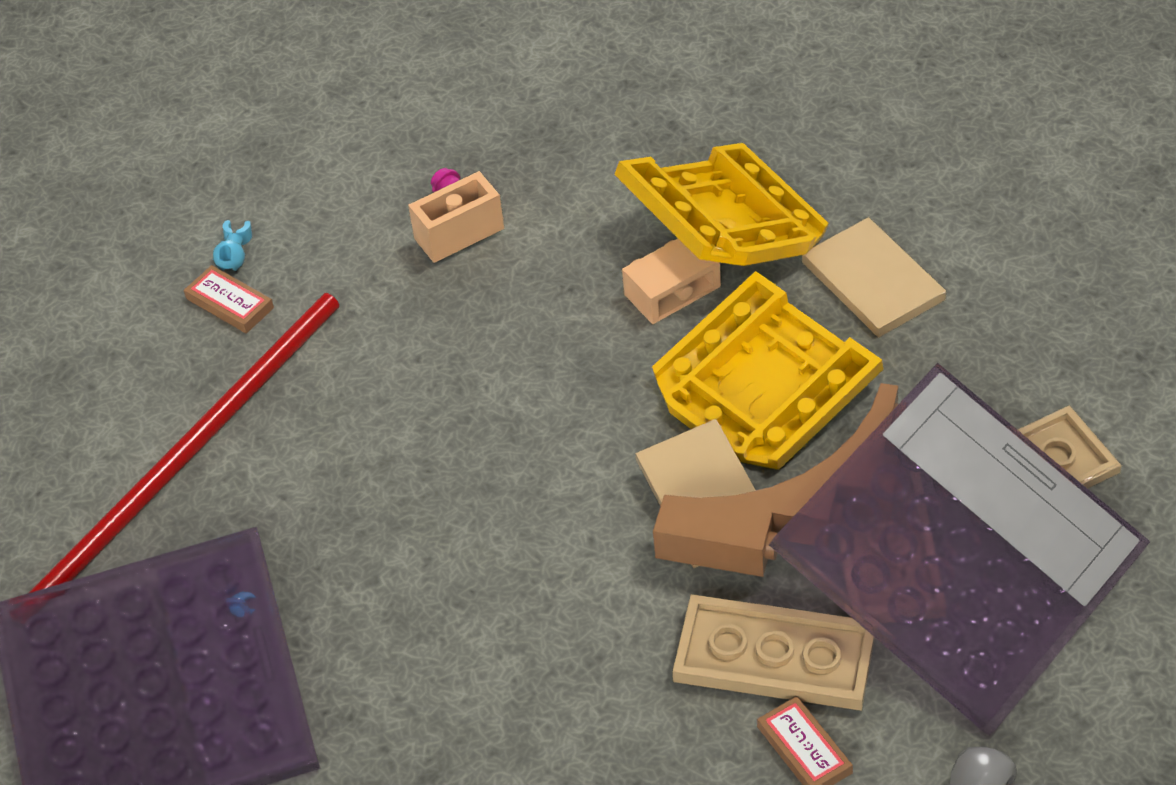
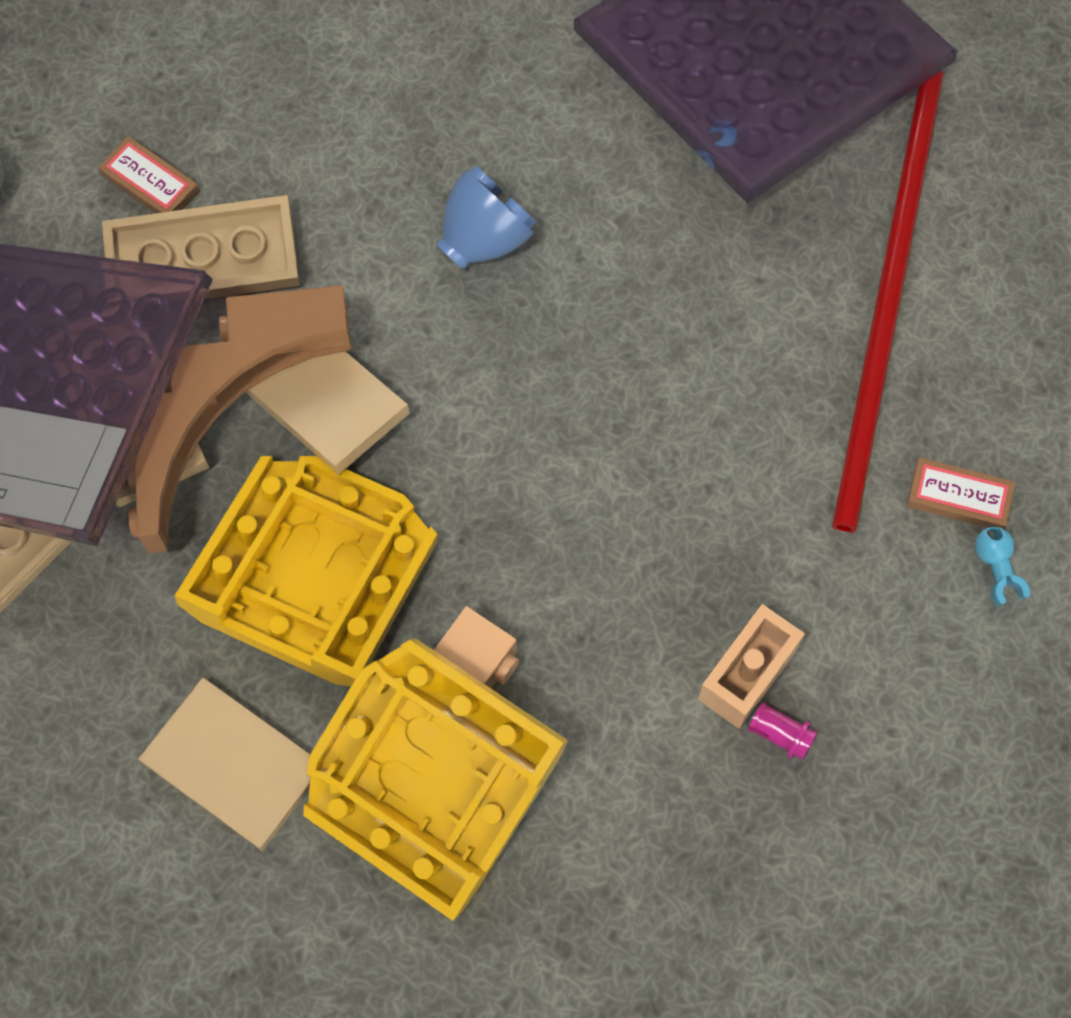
camera: 155 degrees right, 20 degrees up
none -> medium blue piece [436,166,537,270]

